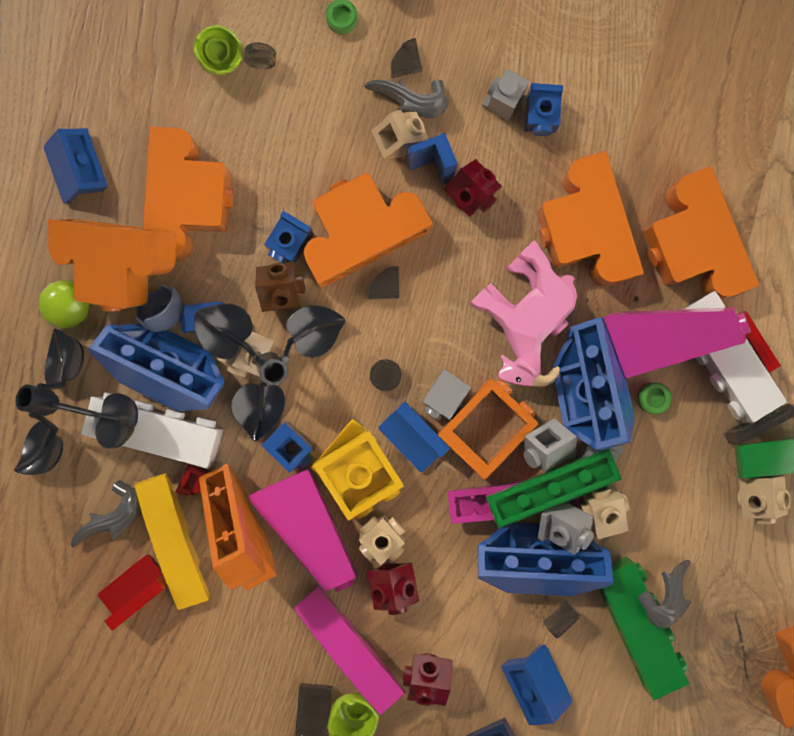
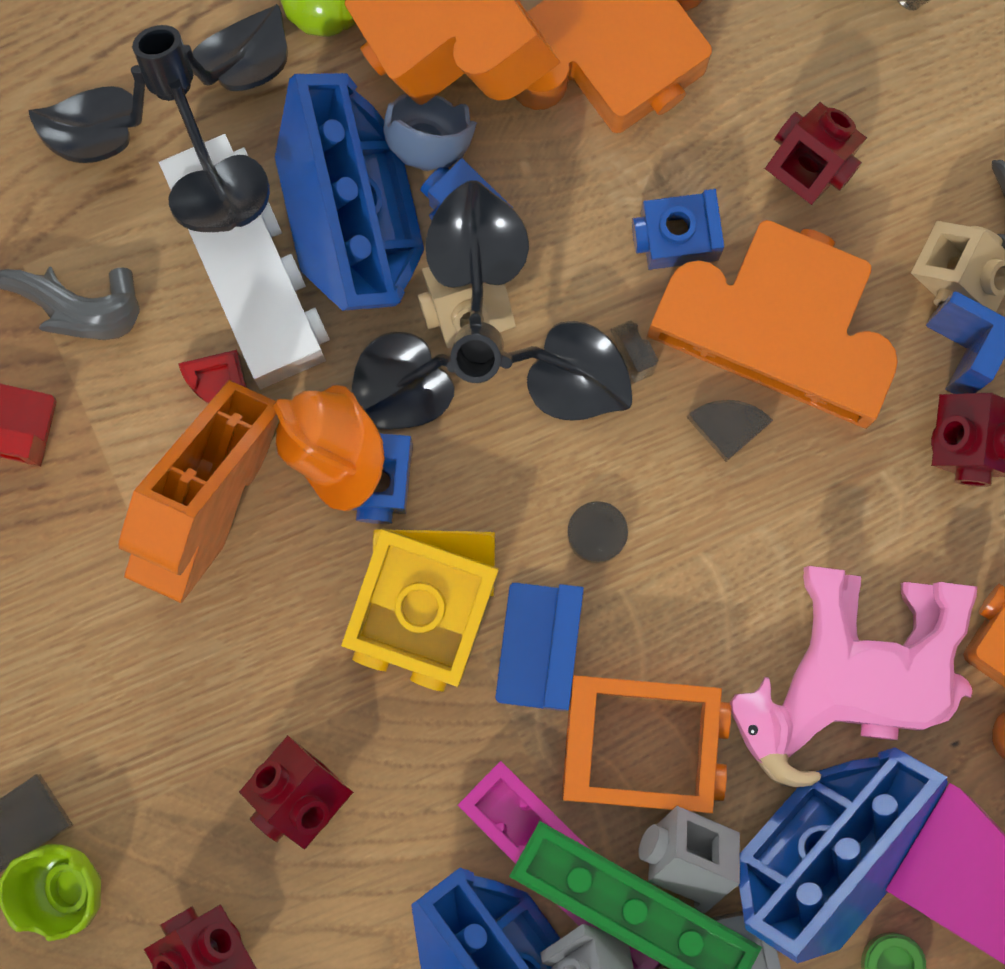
camera: 50 degrees right, 5 degrees down
yellow slope [134,473,210,610] -> none
dark pink slope [248,467,357,592] -> none
reddish brown brick [255,262,305,312] -> none
dark pink slope [294,587,406,715] -> none
tan brick [359,514,406,565] -> none
light grey brick [422,369,471,421] -> none
none -> orange piece [273,385,384,511]
none -> clear smoke tile [610,320,659,383]
none -> dark red brick [764,102,867,205]

